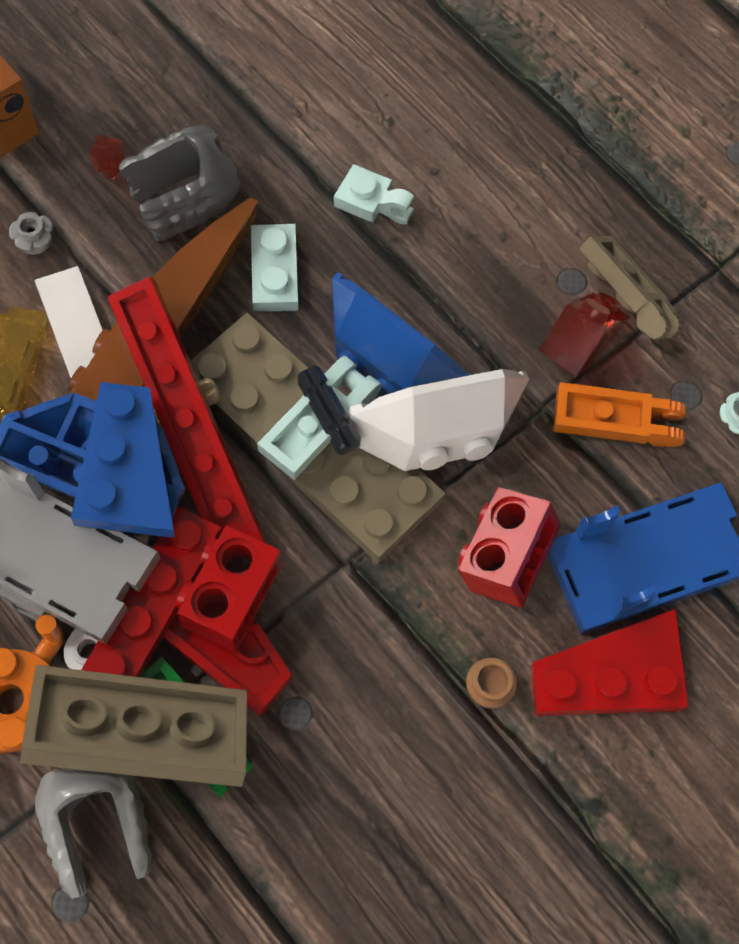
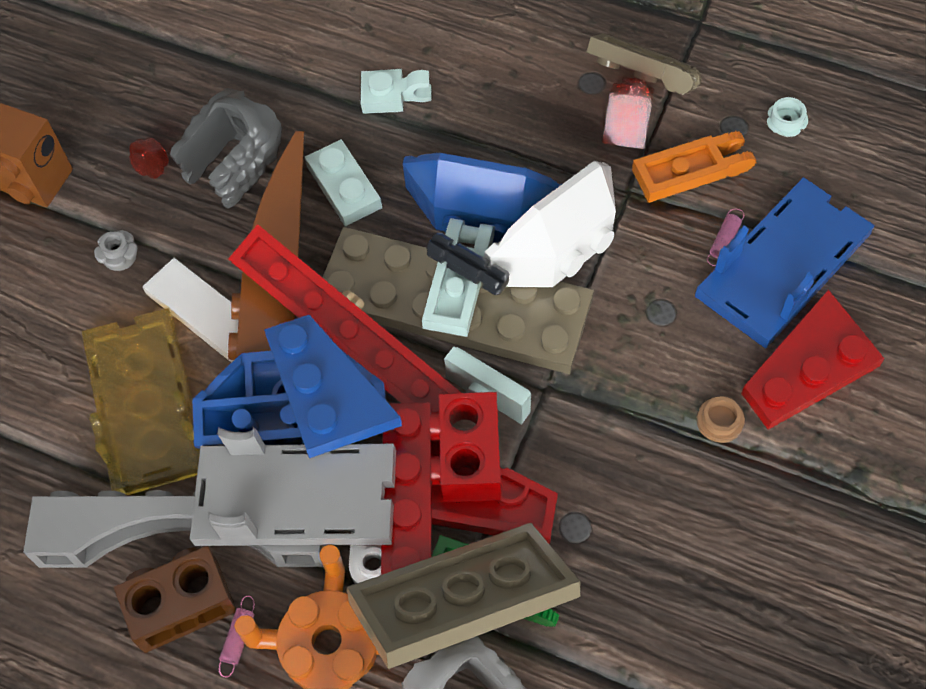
camera: 20 degrees left, 5 degrees down
red brick [458,487,561,608] -> none
none -> light aqua plate [444,346,531,425]
none -> bright pink piece [707,209,744,266]

